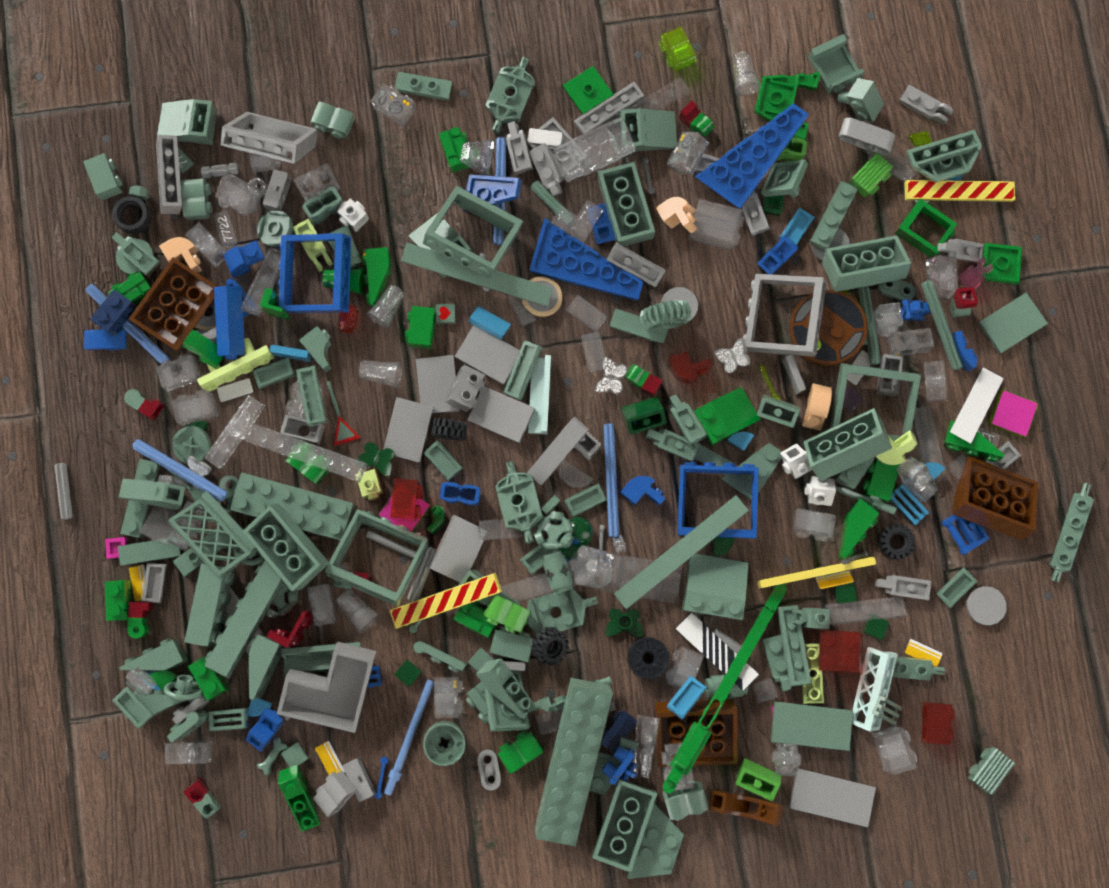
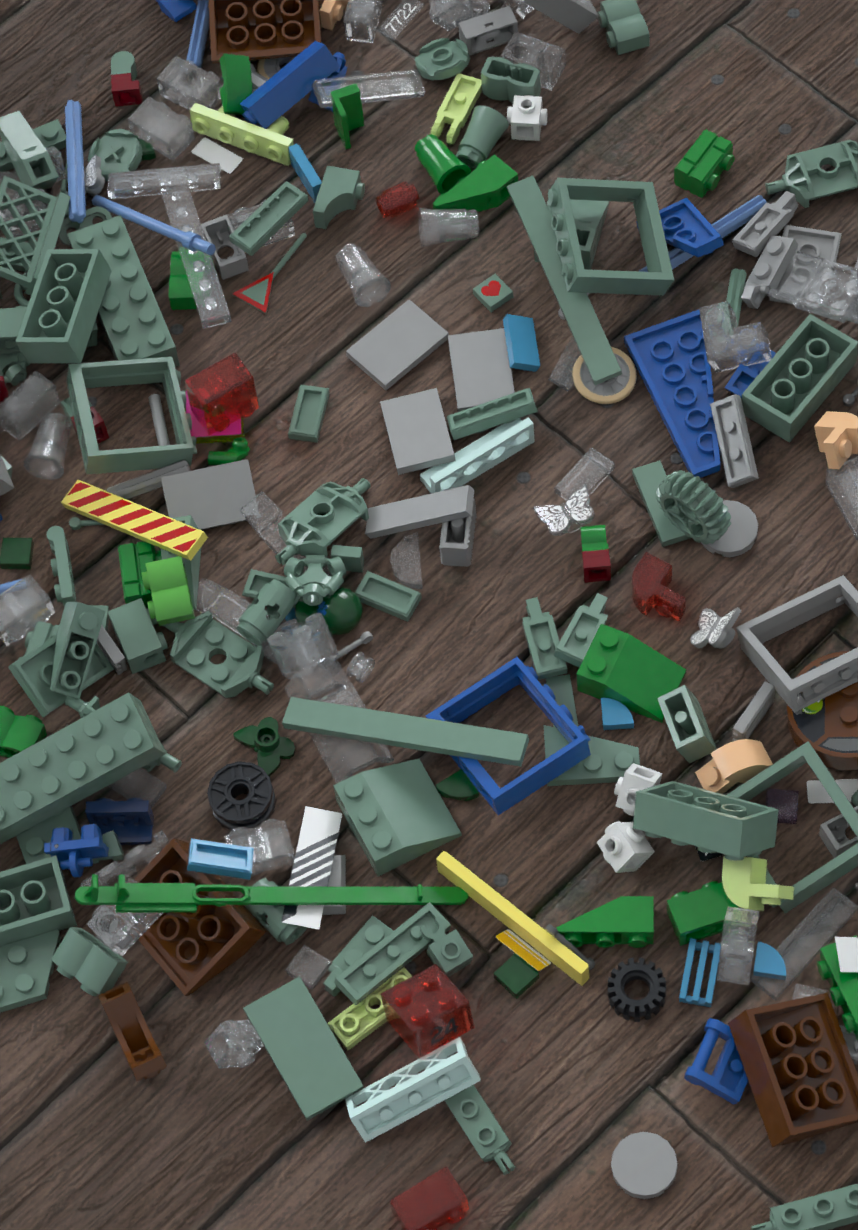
camera: 60 degrees right, 20 degrees down
blue brick [224,240,265,278] -> none
sand green tile [253,357,296,389] -> none
blue window [277,233,351,313] -> none
dark green animal [355,442,395,477] -> none
yellowish green brick [356,469,383,500] -> none
clear brick [371,83,416,127] -> none
light grey tile [384,397,434,462] -> none
sand green plate [395,72,453,101] -> none
green brick [405,306,436,349] -> none
black tyre [431,418,468,441] -> none
blue brick [440,482,481,506] -> none
light grey brick [446,365,485,412] -> none
clear wing [460,140,495,175] -> none
white sticker [528,128,562,146] -> none
black tyre [531,627,569,666] -> none
clear tile [566,295,608,332] -> none
medium blue axle [604,424,619,538] -> none
blue brick [620,476,665,506] -> none
dark green brick [621,396,666,435] -> none
bright green brick [735,758,782,802] -> none
clear neon green hinge [759,365,780,399] -> none
light grey tile [789,768,876,827] -> none
clear brick [792,509,836,542] -> none
clear tile [825,597,907,625] -> none
sand green brick [834,457,875,490] -> none
sand green sword [835,487,897,515] -> none
dark green tile [863,614,889,640] -> none
clear brick [871,726,917,775] -> none
sand green tile [872,695,903,726] -> none
light grey hinge [874,575,932,601] -> none
yellow sticker [905,639,942,667] -> none
sand green tile [936,567,978,608] -> none
none -> medium blue bar [92,195,216,255]

